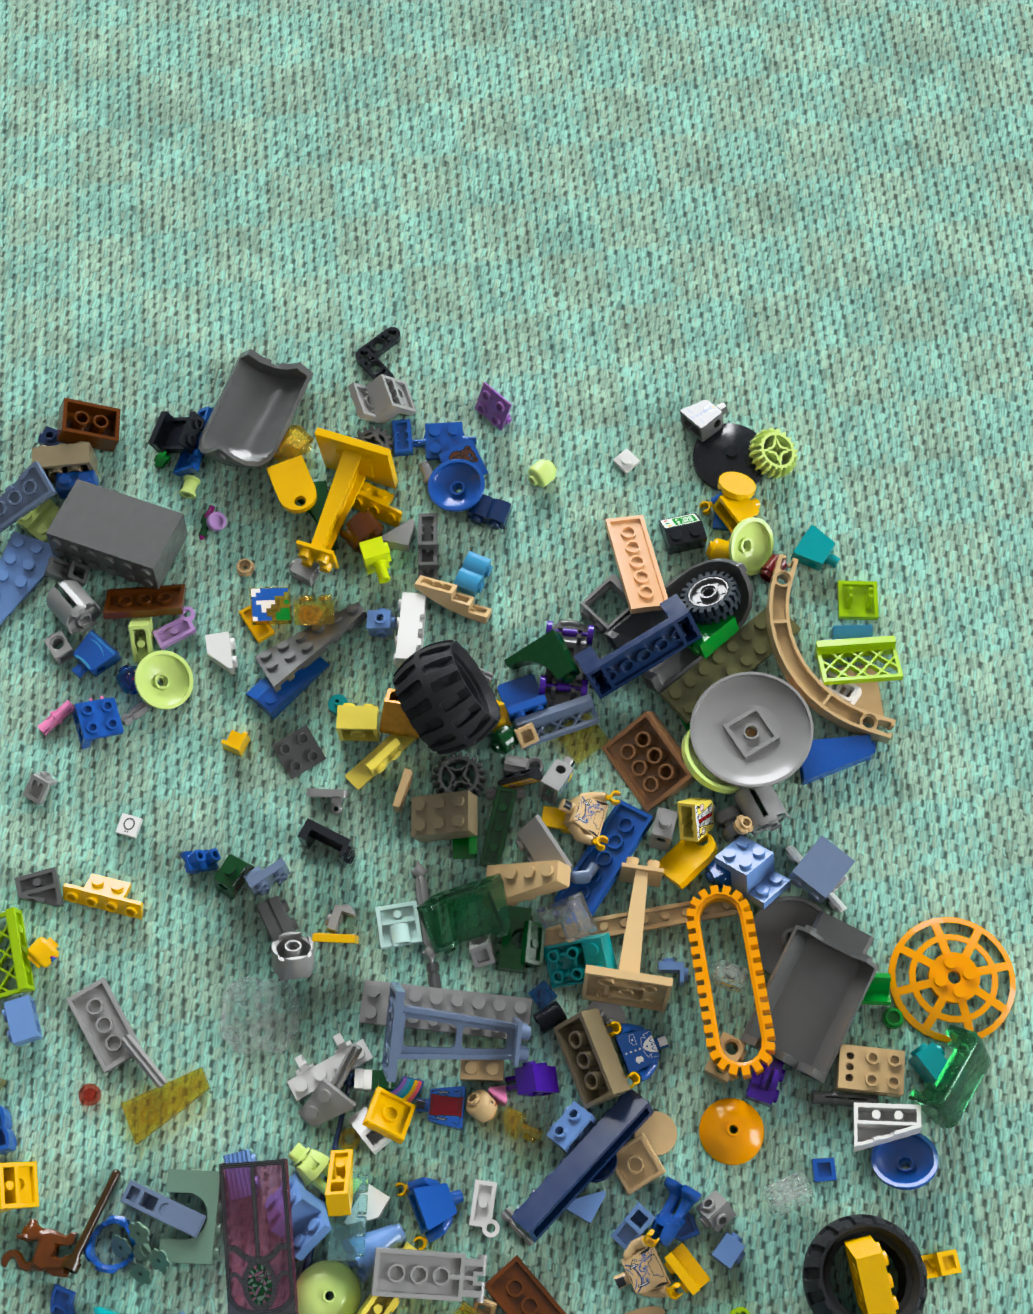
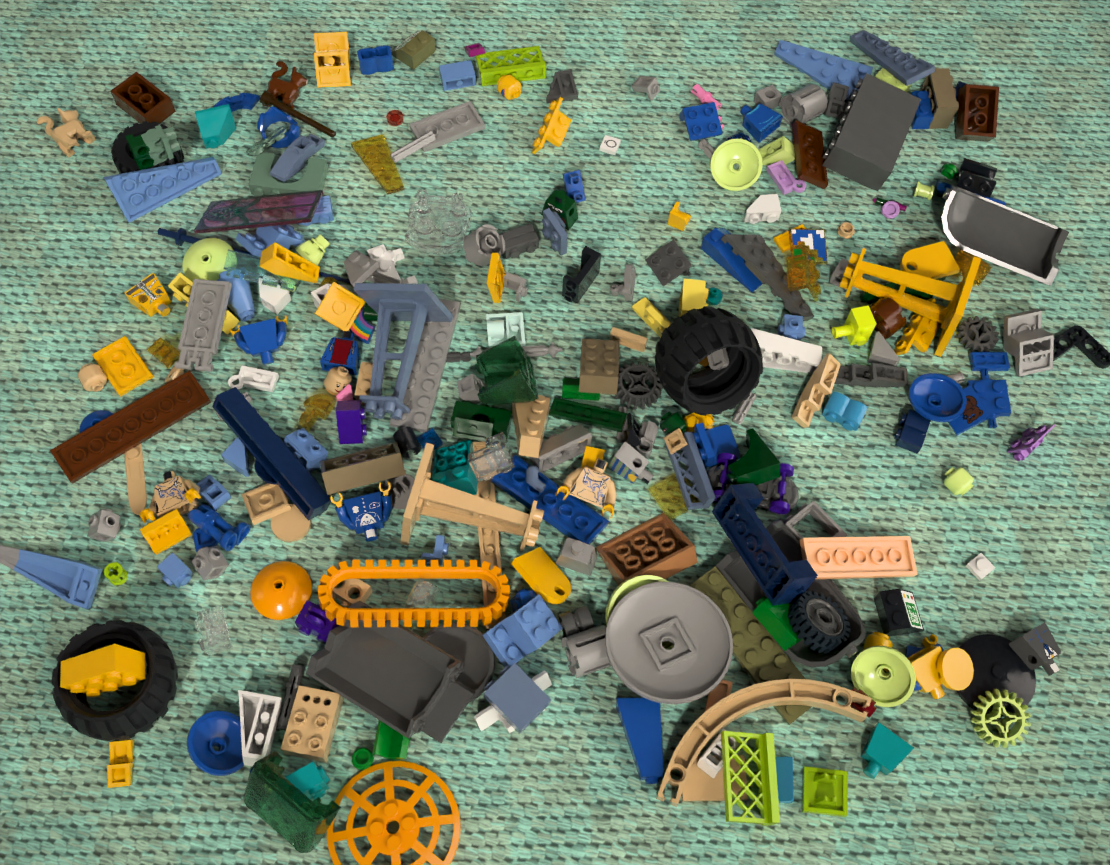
camera: 90 degrees right, 5 degrees down
light yellow torso [677,797,716,842] -> none
tan plate [733,815,753,835] -> none
blue plate [811,1157,837,1182] -> none

